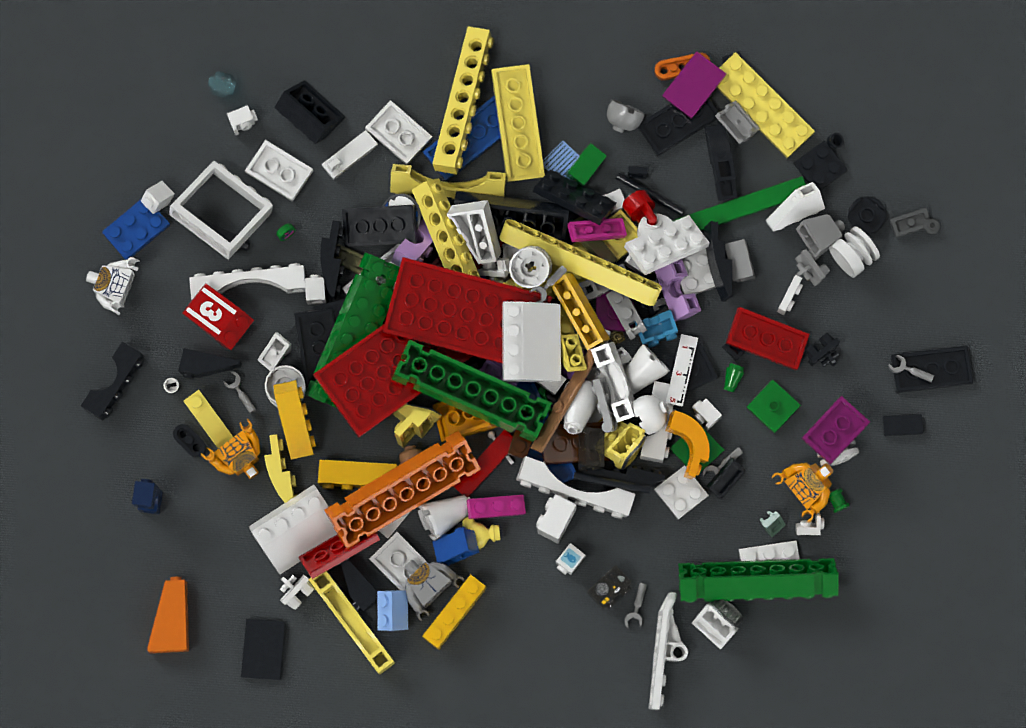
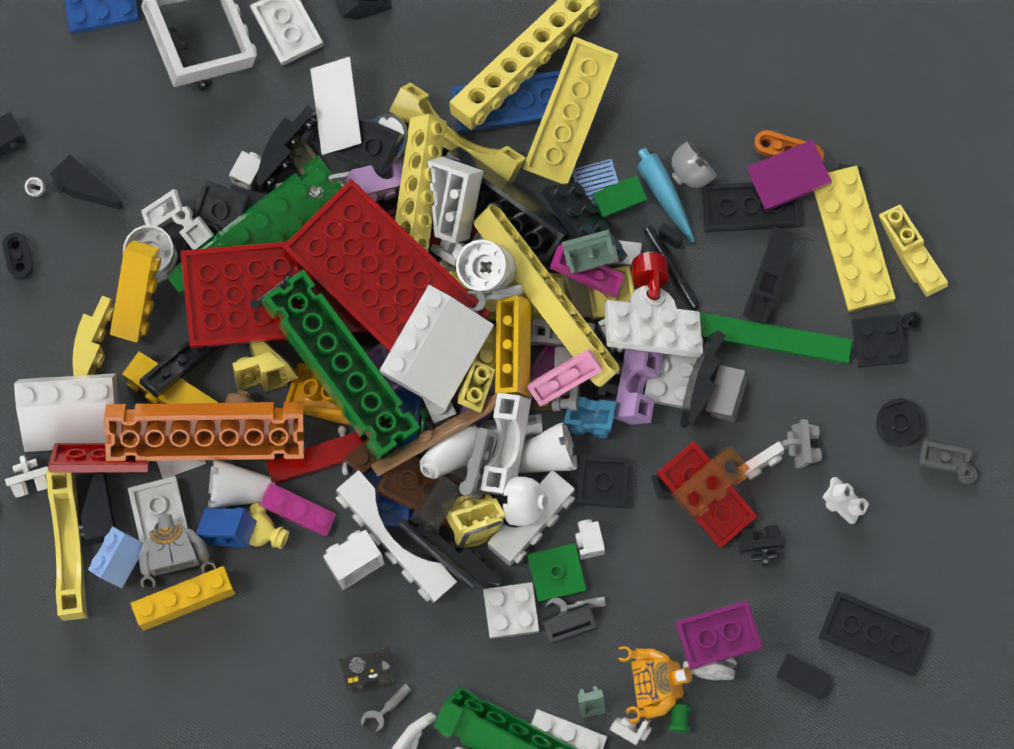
camera: 30 degrees right, 5 degrees down
white torso [86,257,140,315] -> none
red slope [182,283,254,350] -> none
light yellow slope [183,390,233,448] -> none
white arch [189,263,306,300] -> none
light orange torso [201,419,260,479] -> none
light grey piece [223,372,256,414] -> none
green tile [276,223,296,241] -> none
white hinge [322,130,378,180] -> none
white plate [365,100,433,165] -> none
brick [556,543,586,575] -> none
light orange arch [665,410,710,479] -> none
white sticker [666,334,698,407] -> none
light grey hinge [715,100,760,144] -> none
green cone [724,363,744,393] -> none
green plate [746,379,801,434] -> none
white slope [766,182,825,232] -> none
light grey torso [796,214,845,259] -> none
white wheel [829,226,880,278] -> none
light grey piece [888,355,934,382] -> none
none -> black tile [139,340,222,398]
none -> white plate [172,206,215,250]
none -> black hinge [250,275,292,310]
none -> white sticker [311,57,361,155]
none -> bright pink plate [527,348,603,407]
none -> sand green hinge [562,230,619,274]
none -> medium azure piece [637,148,695,243]
none -> clear orange brick [671,446,750,517]
none -> white hips [822,477,869,524]
none -> light yellow slope [879,205,948,297]

